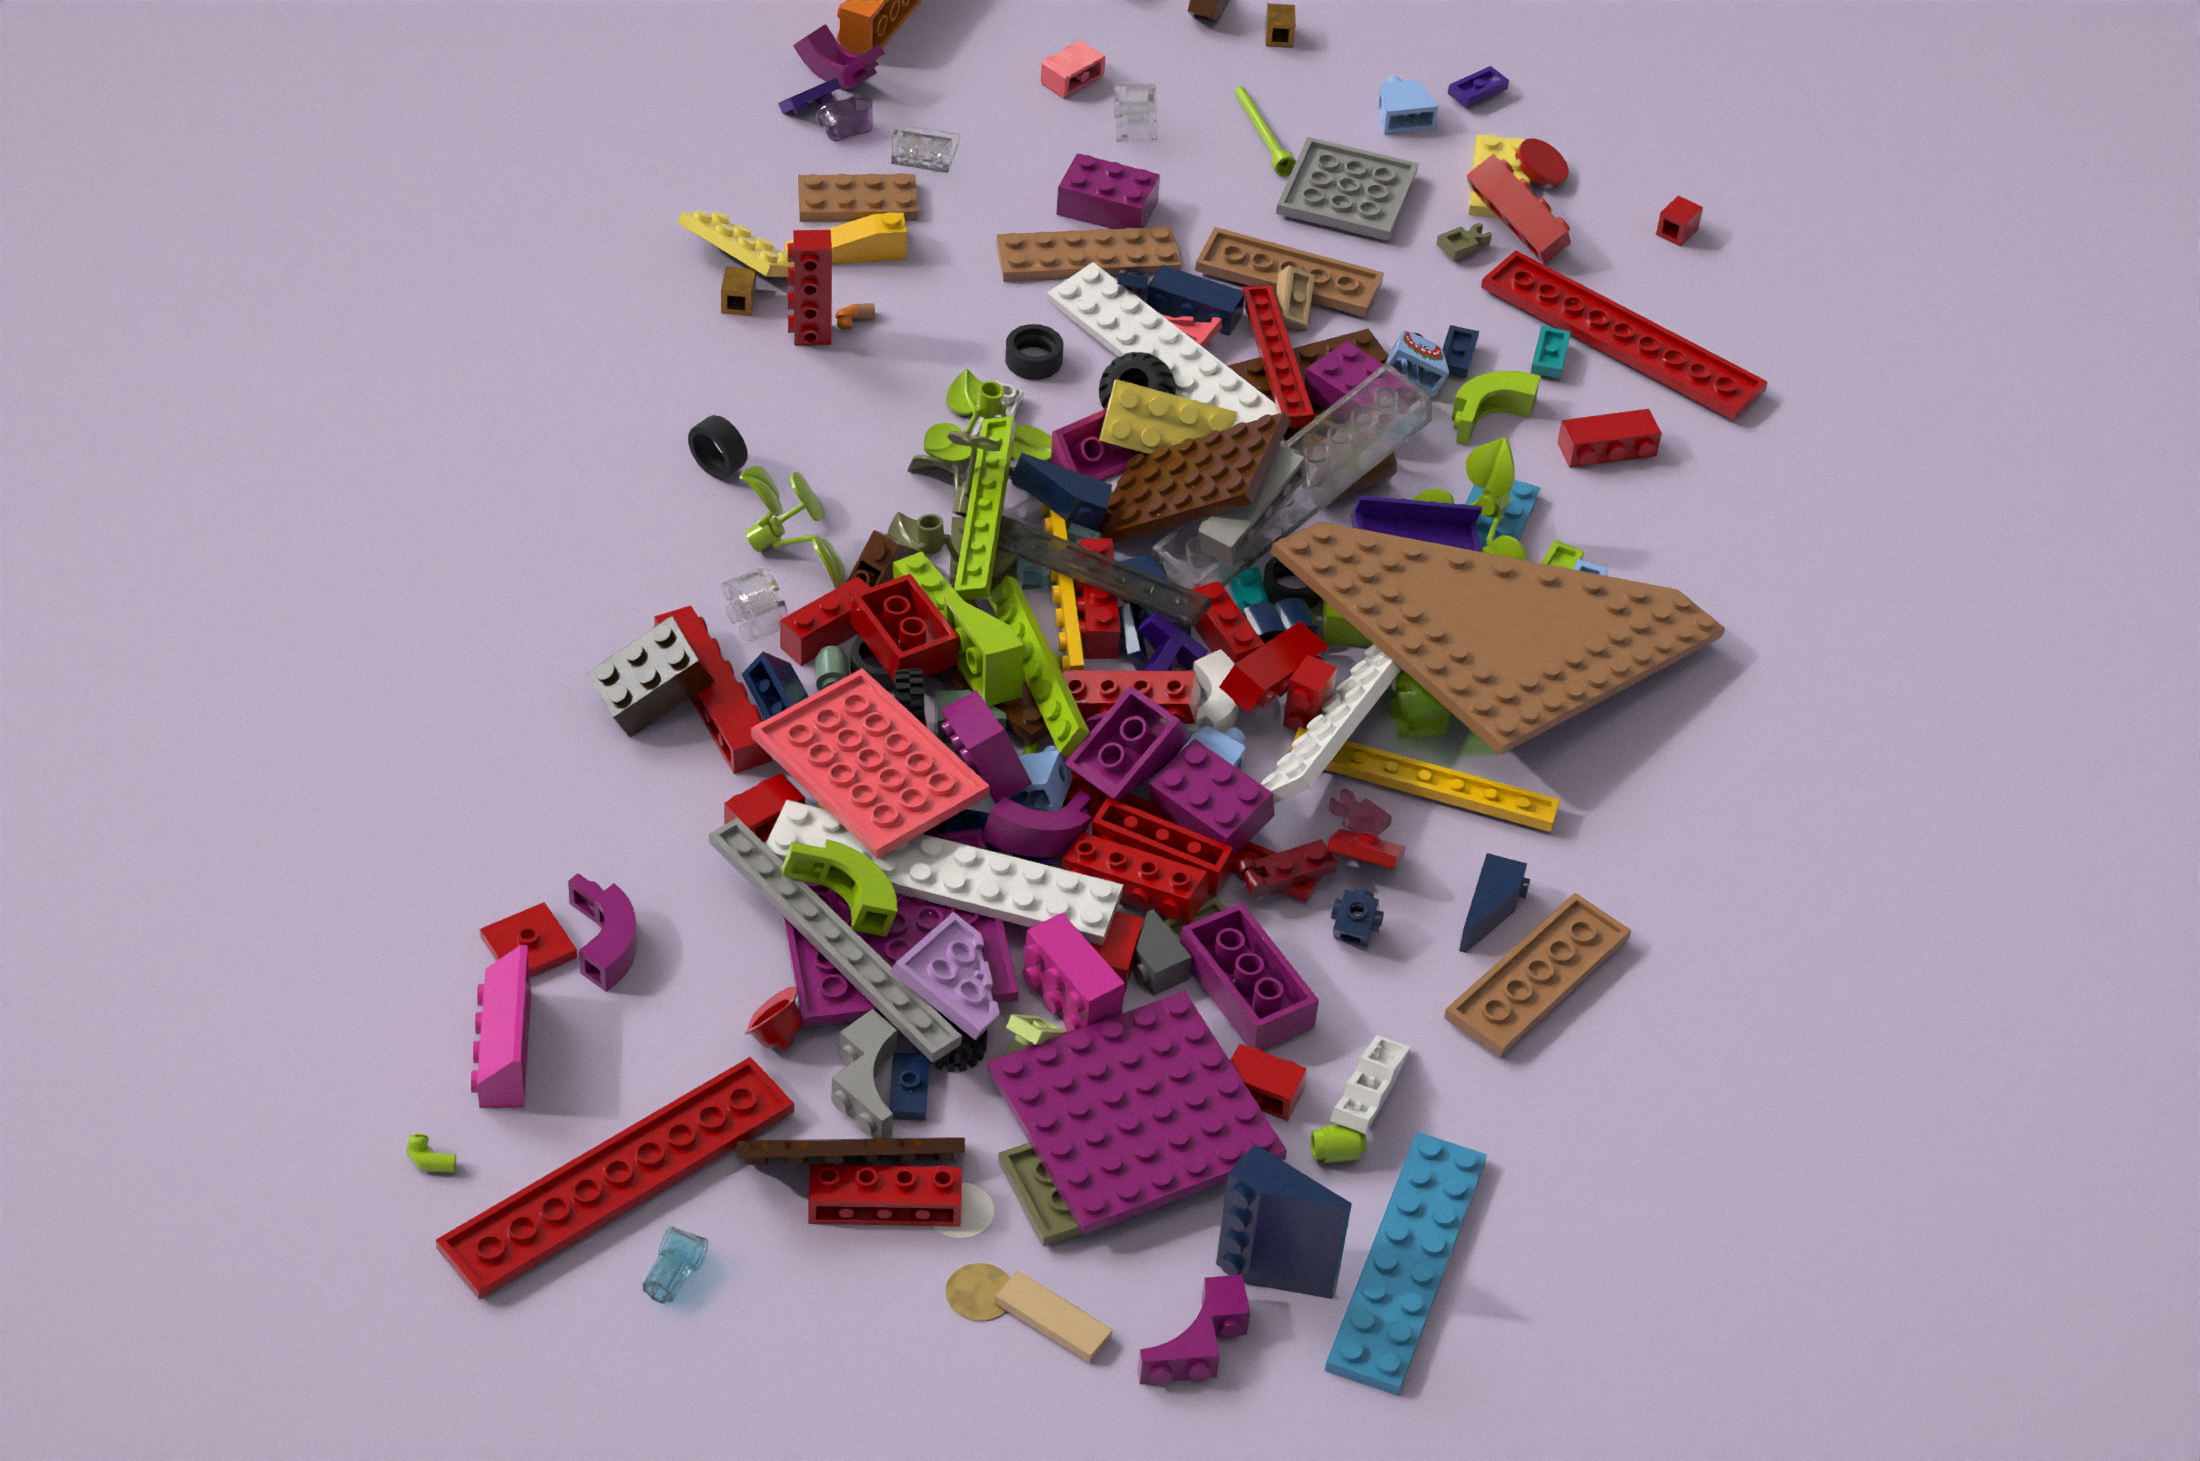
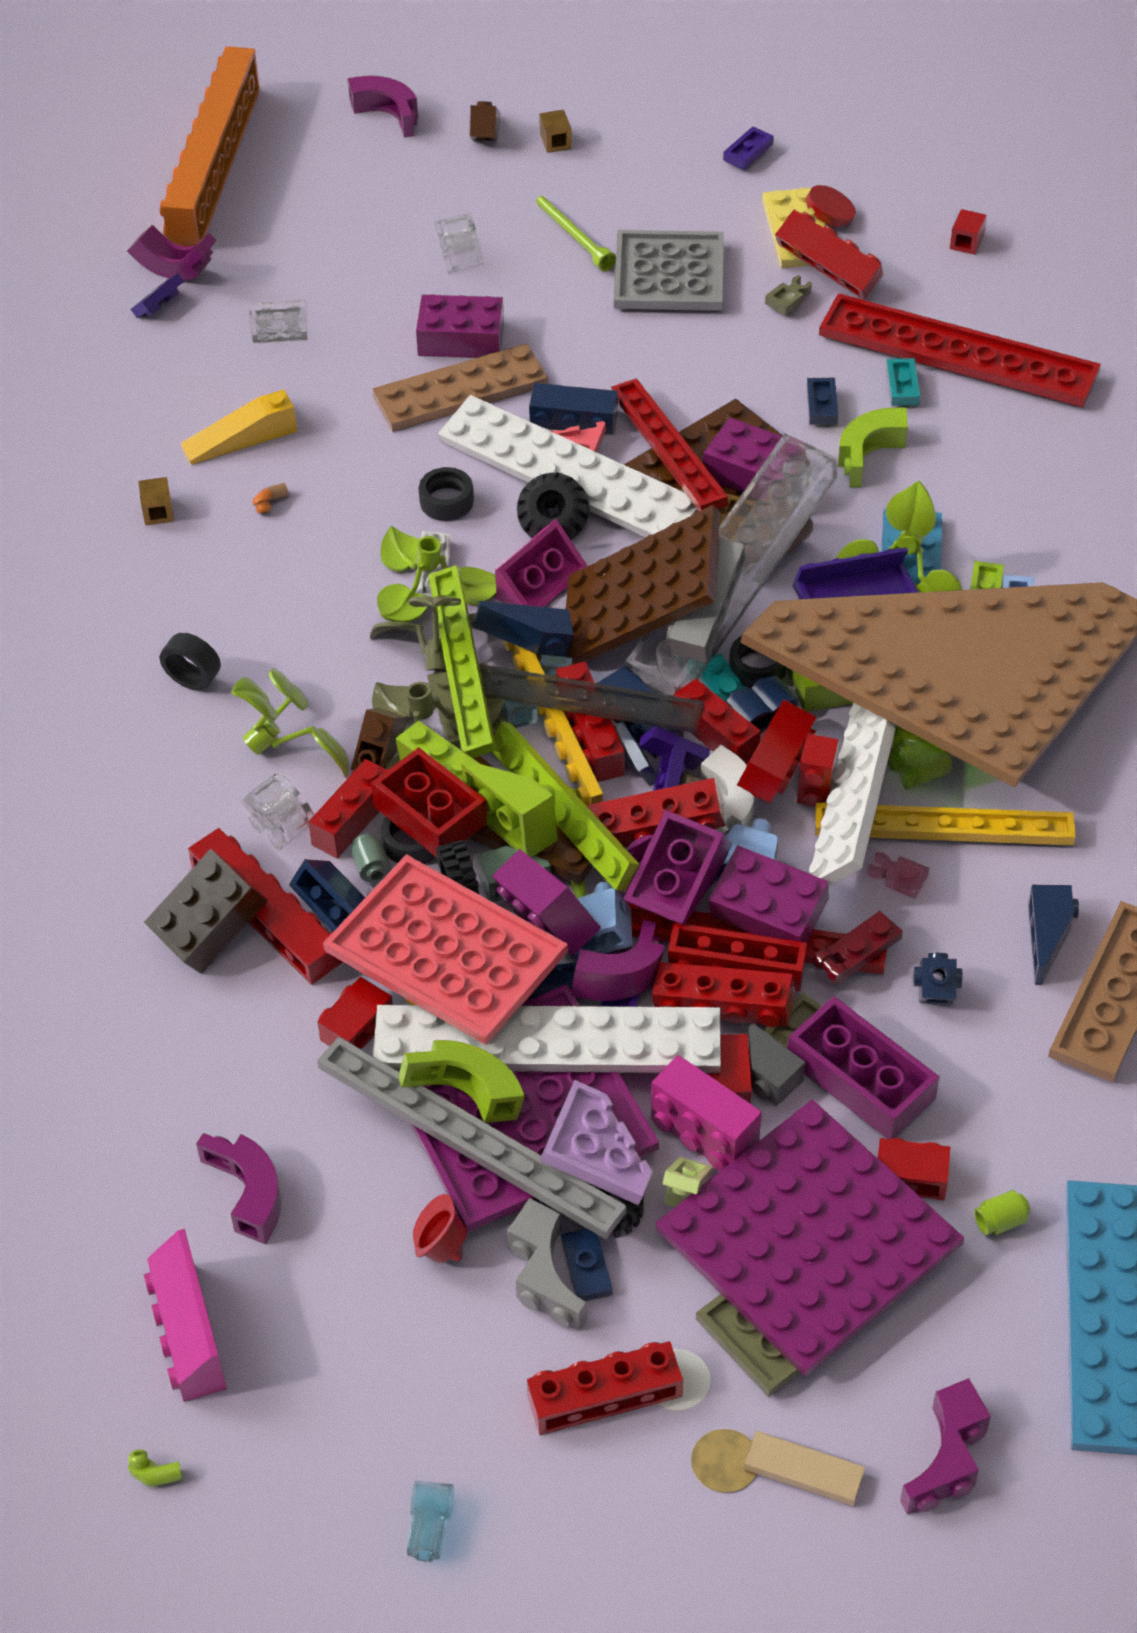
camera: 10 degrees left, 5 degrees up
red plate [436,1056,794,1300] -> none
red plate [480,902,578,978] -> none
light yellow plate [678,210,793,277] -> none
reddish brown wing [737,1137,965,1165] -> none
red brick [787,230,832,345] -> none
medium nougat plate [798,173,918,221] -> none
clear purple piece [816,95,873,141] -> none
coral brick [1041,40,1106,98] -> none
light yellow plate [1099,379,1237,454] -> none
dark blue plate [1117,269,1152,292] -> none
medium nougat plate [1195,227,1384,317] -> none
dark blue slope [1216,1144,1352,1299] -> none
tan slope [1275,265,1315,330] -> none
red plate [1327,828,1406,869] -> none
white slope [1330,1035,1411,1134] -> none
light blue torso [1378,76,1439,135] -> none
light blue torso [1385,330,1449,397] -> none
red brick [1557,409,1662,468] -> none

